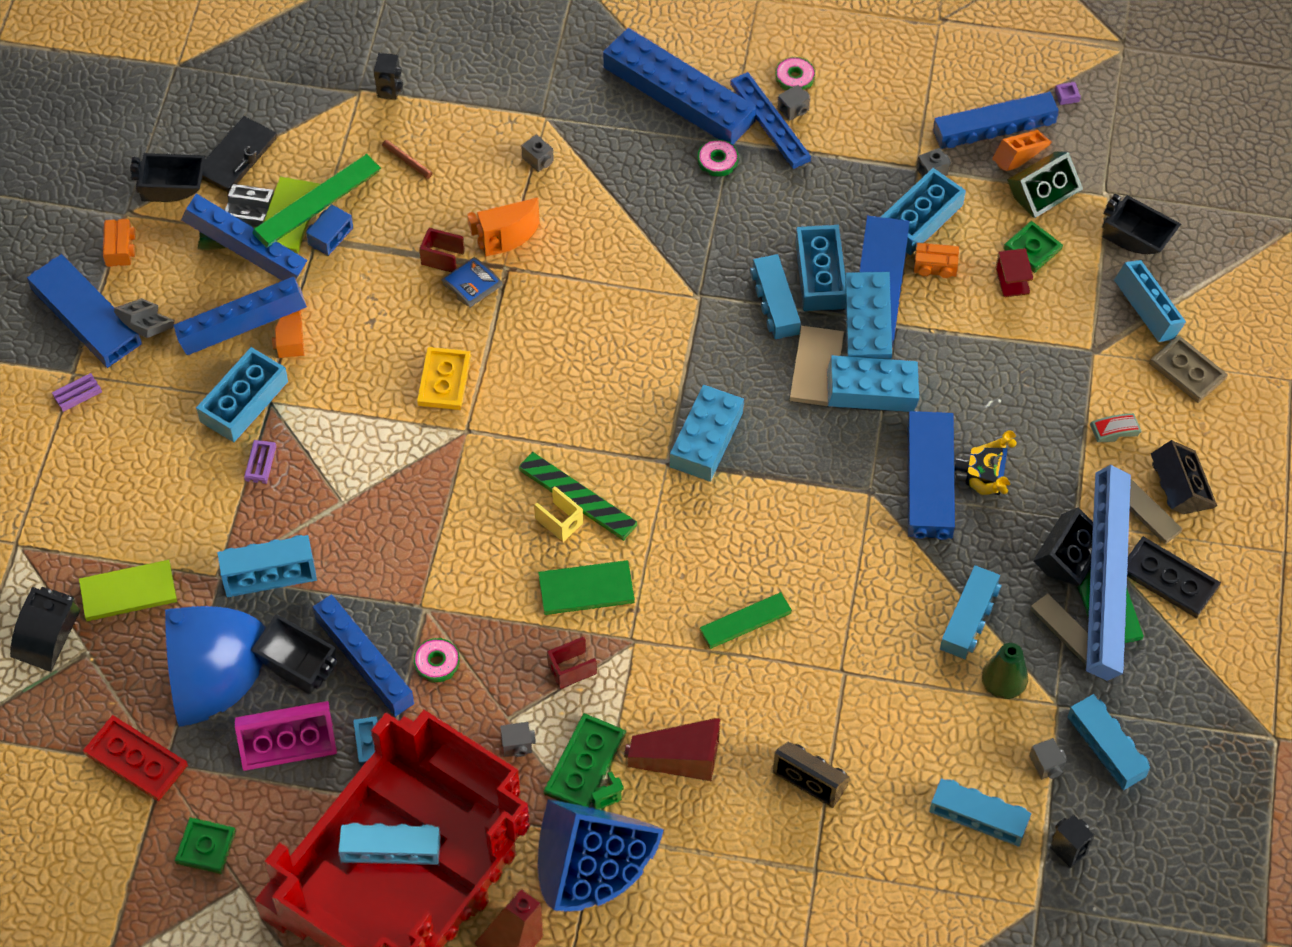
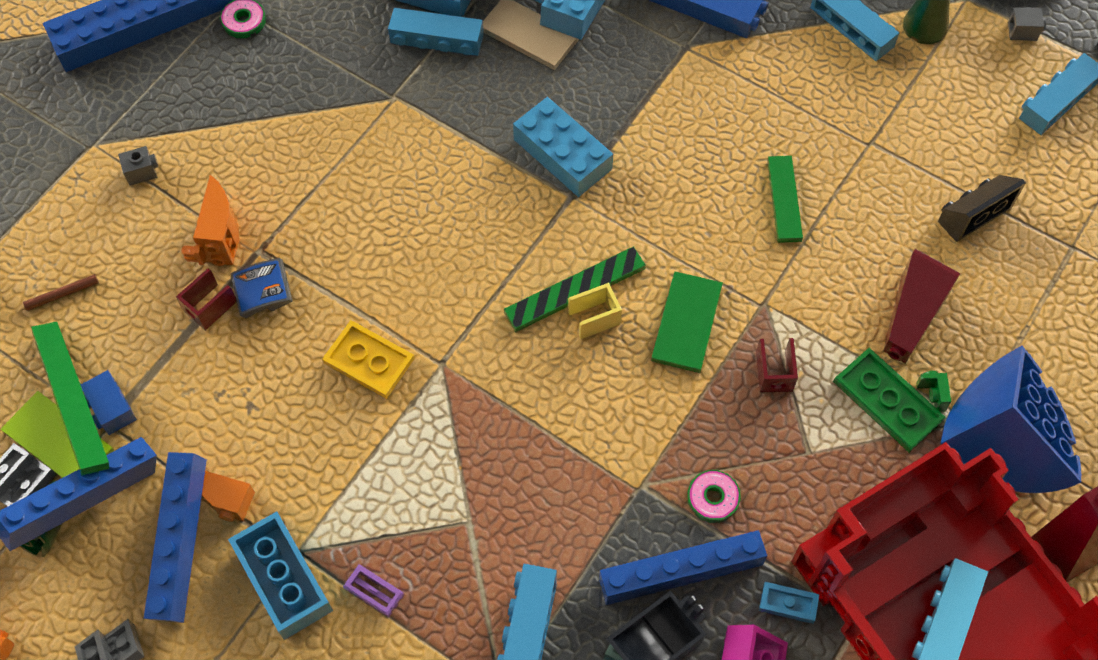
camera: 65 degrees left, 5 degrees up
dark grey brick [500,722,536,757] -> none

